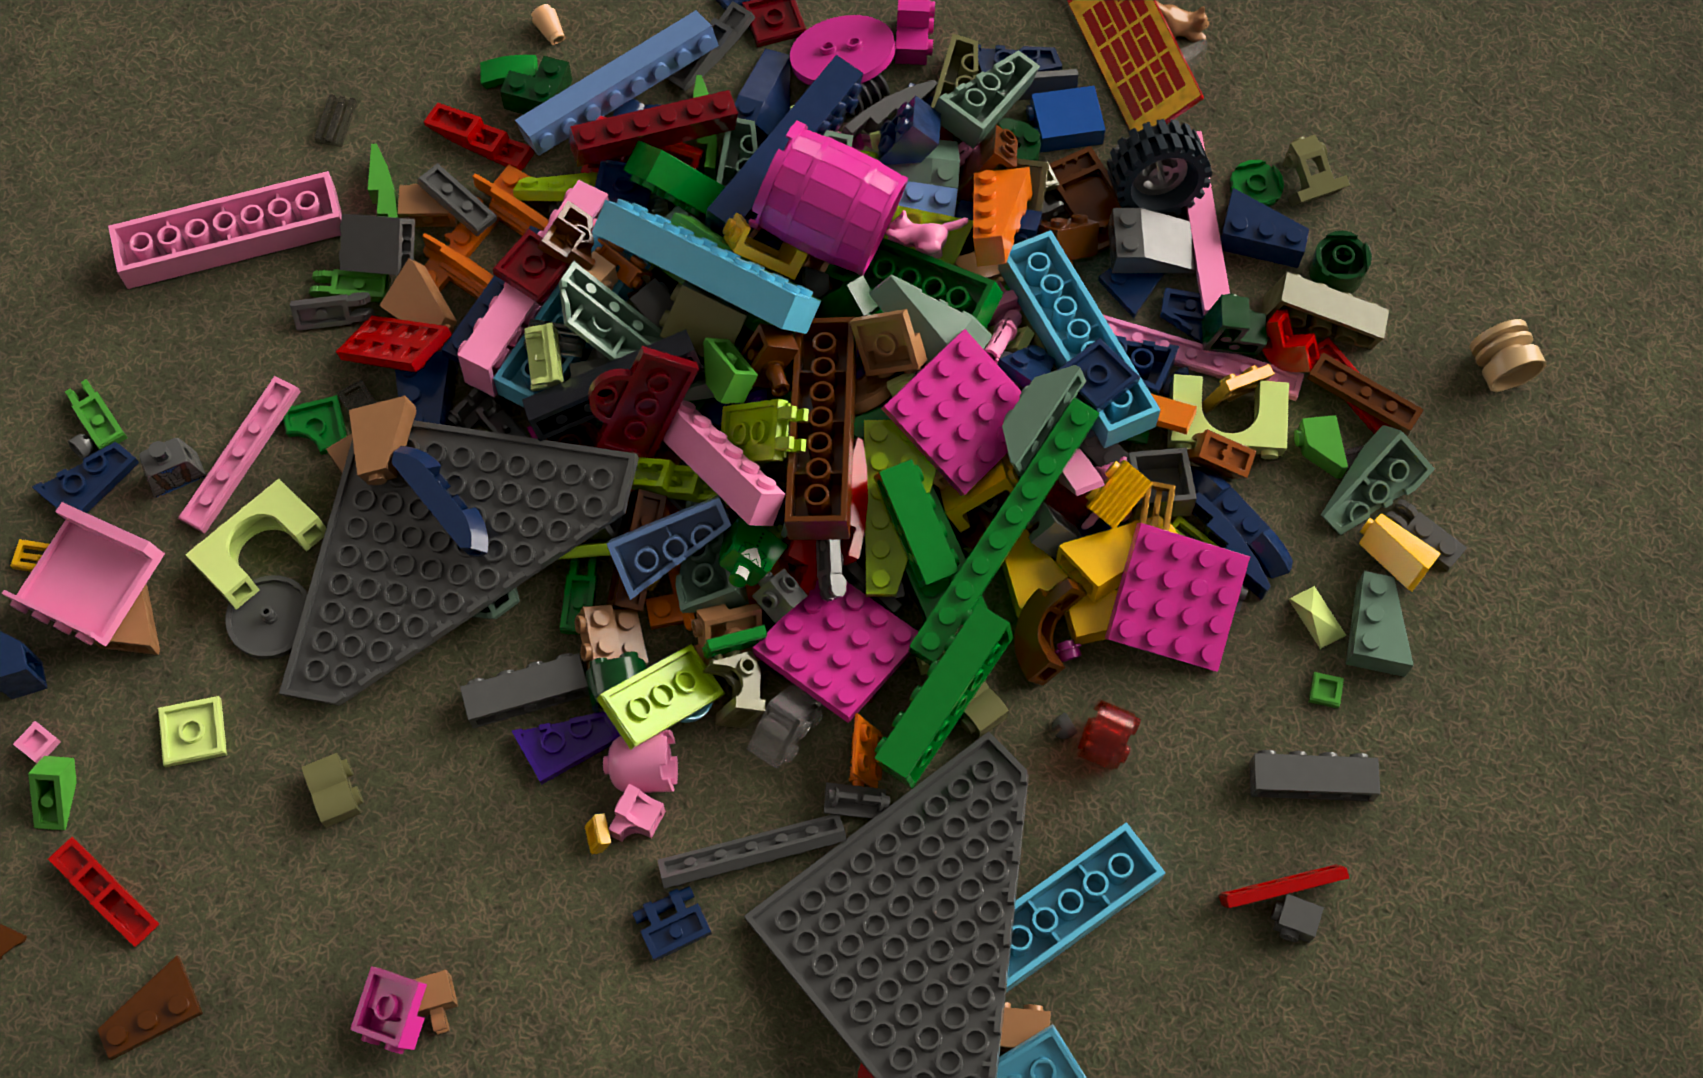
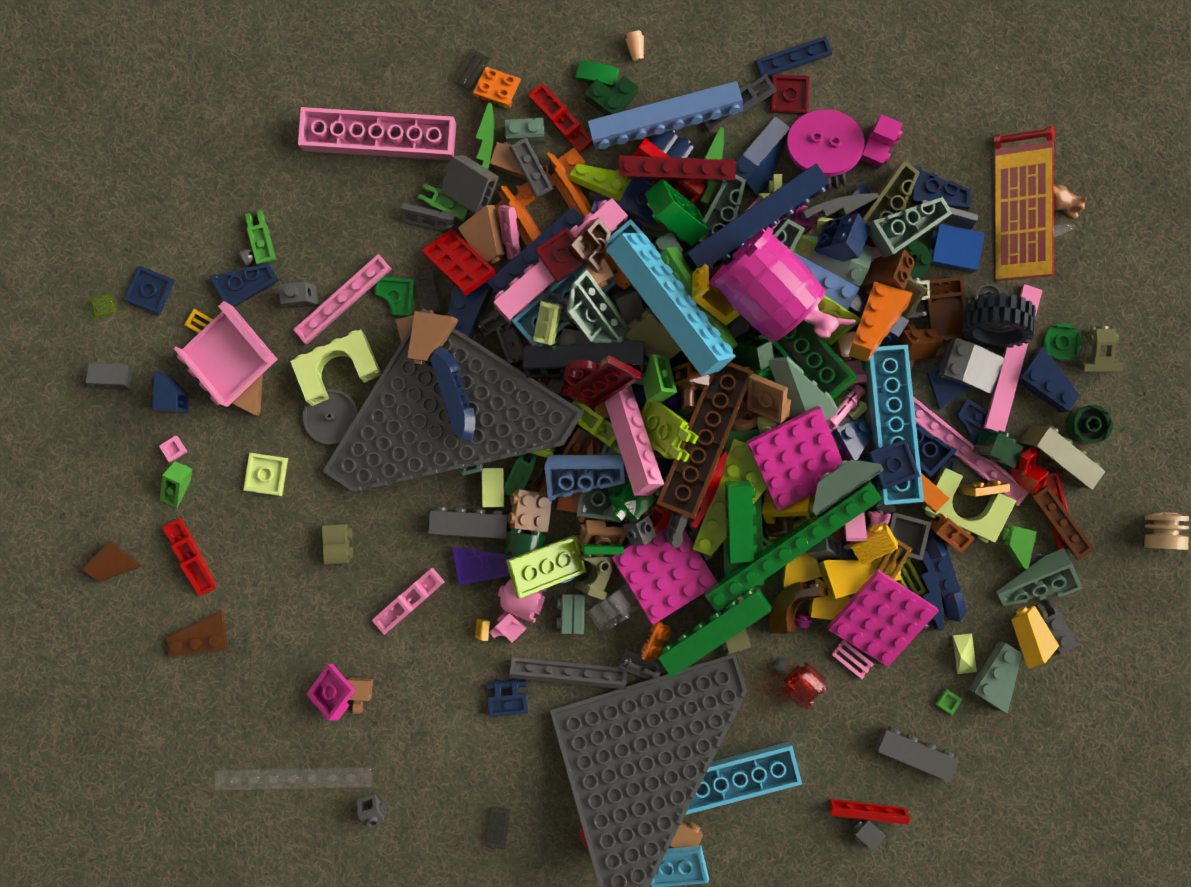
camera: 20 degrees right, 20 degrees up
none -> bright pink slope [372,568,445,635]
none -> orange hinge [473,67,521,109]
none -> yellowish green hinge [481,468,504,507]
none -> bright pink hinge [498,205,521,260]
none -> sand green brick [505,118,545,144]
none -> sand green brick [557,593,585,634]
none -> bright pink tile [831,639,874,679]

